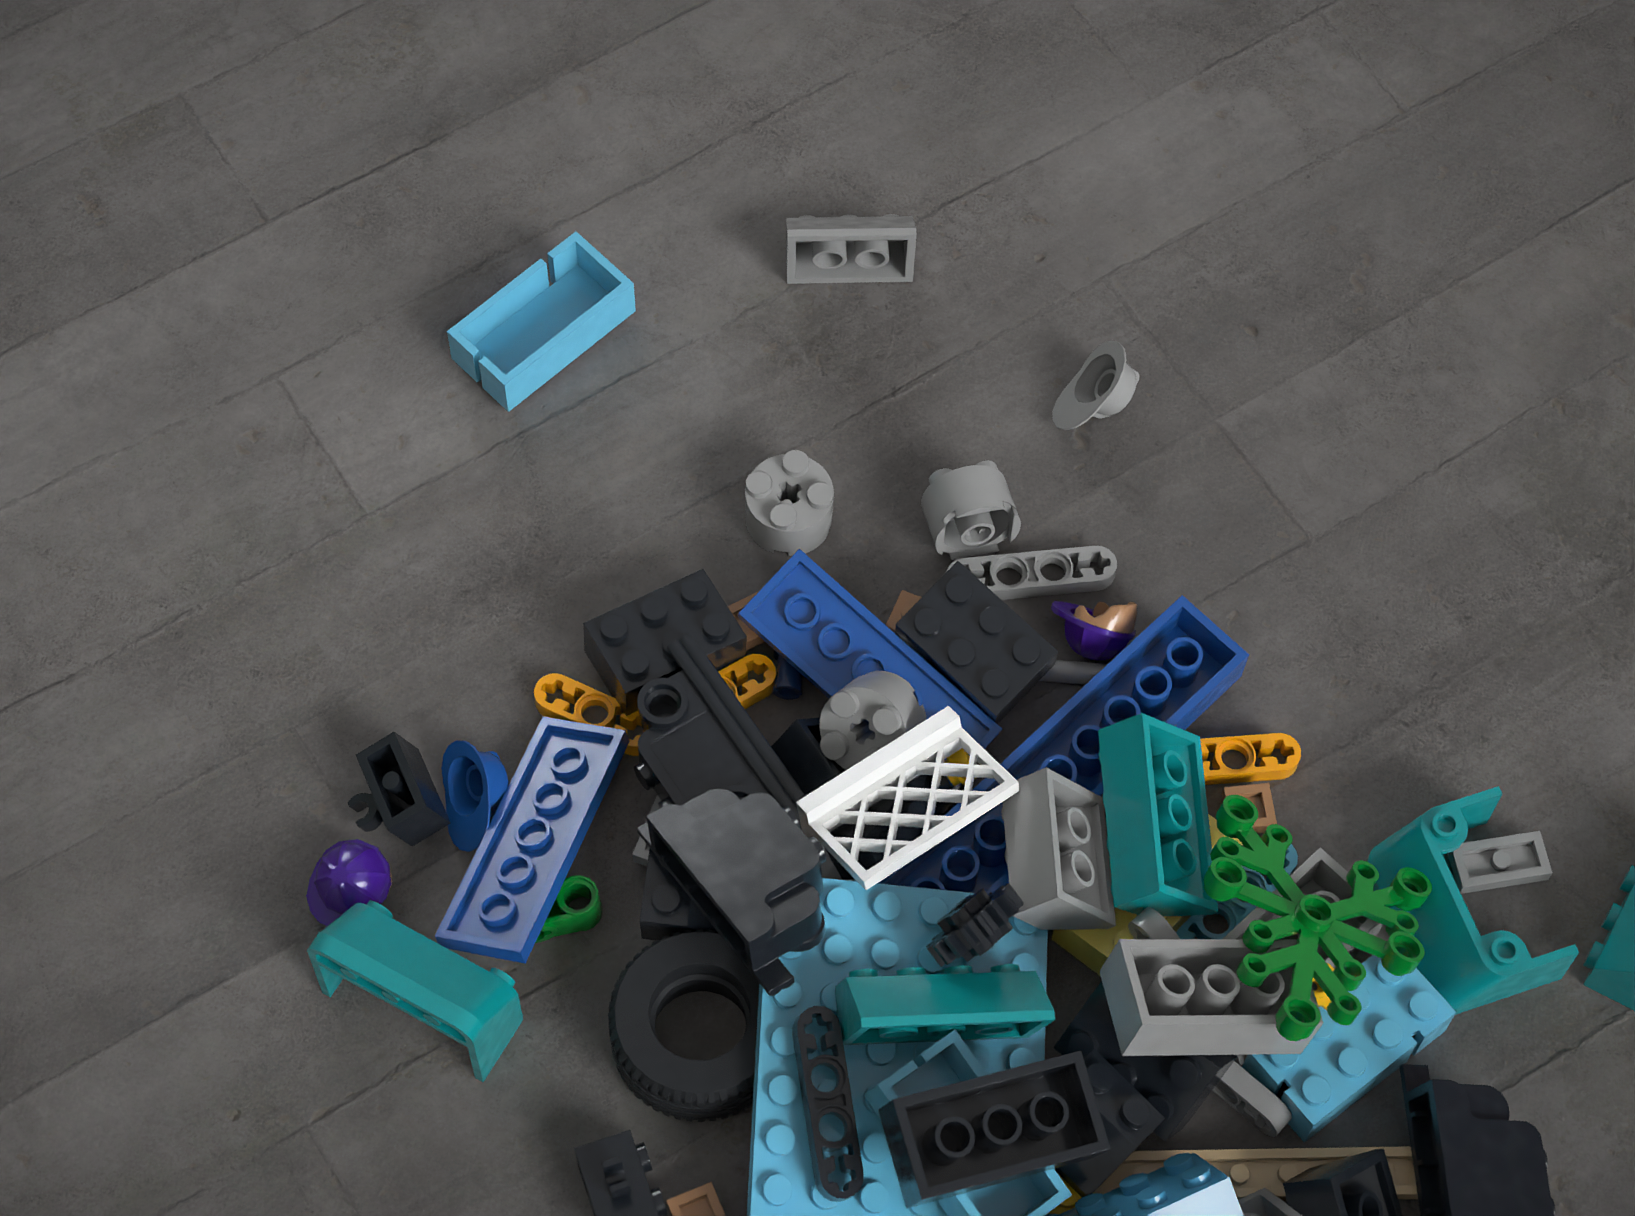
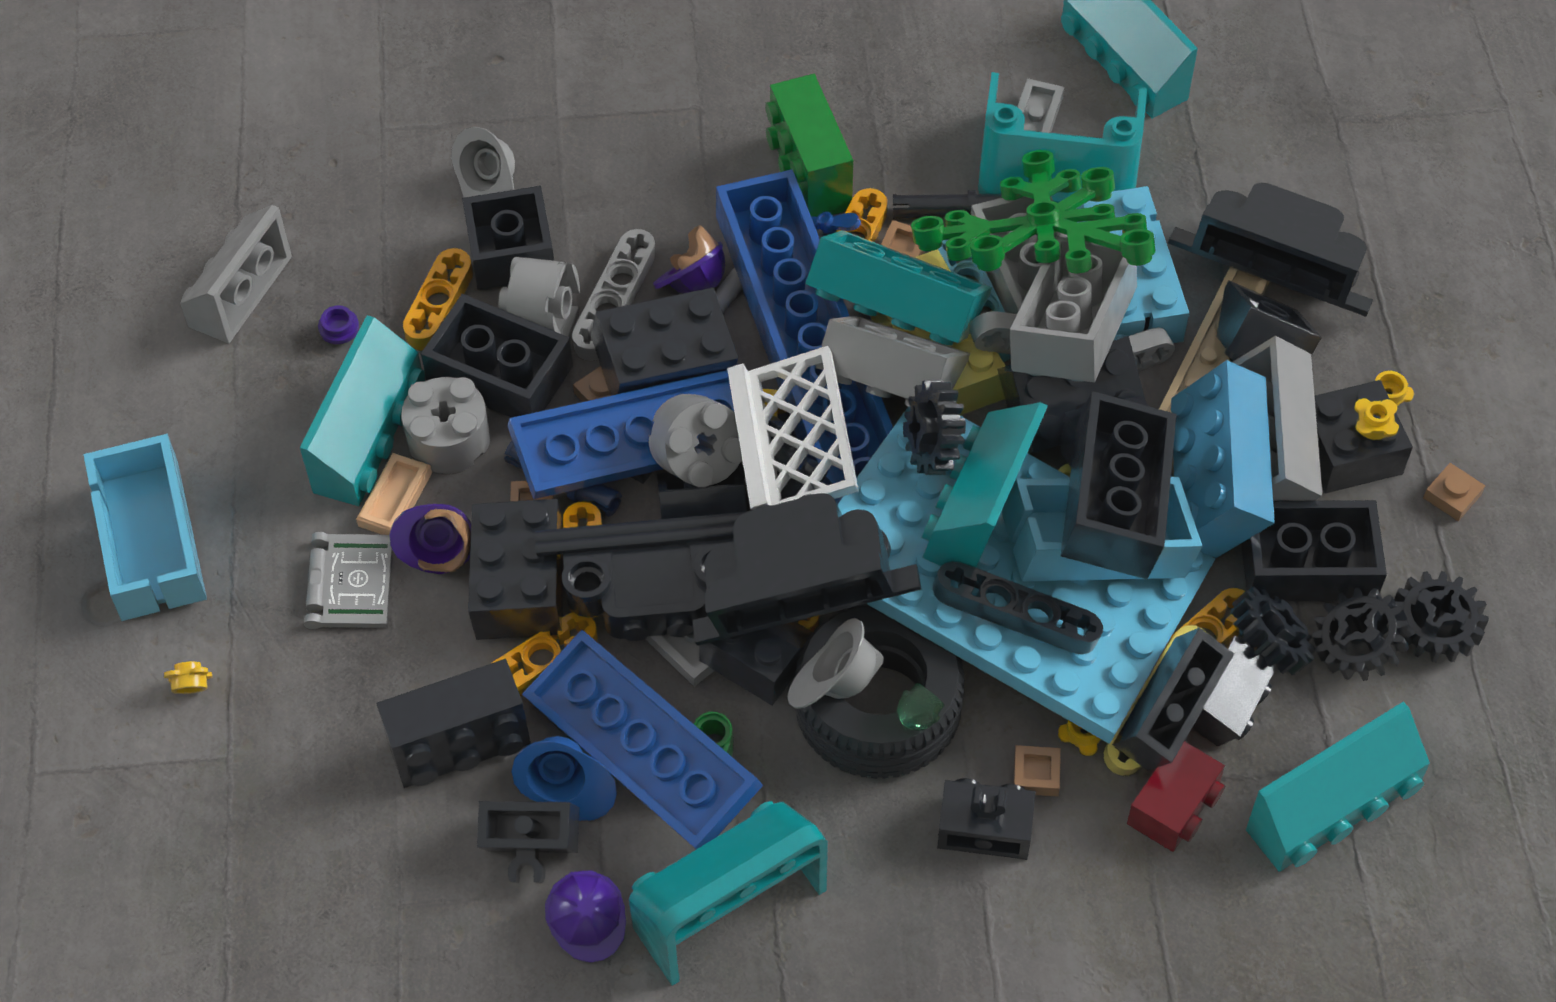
camera: 60 degrees left, 5 degrees down
none -> yellow plate [164,661,212,694]
none -> slope [300,315,425,506]
none -> light grey piece [304,532,392,629]
none -> dark purple plate [318,305,359,344]
none -> light nougat tile [356,453,432,535]
none -> black brick [376,658,531,788]
none -> dark purple piece [389,504,472,574]
none -> light orange beam [403,248,473,350]
none -> black brick [421,294,573,418]
none -> black brick [462,186,554,290]
none -> green brick [765,73,853,217]
none -> light grey piece [787,618,883,709]
none -> blue piece [811,212,861,234]
none -> black pin [893,190,1002,219]
none -> clear green plate [897,683,945,731]

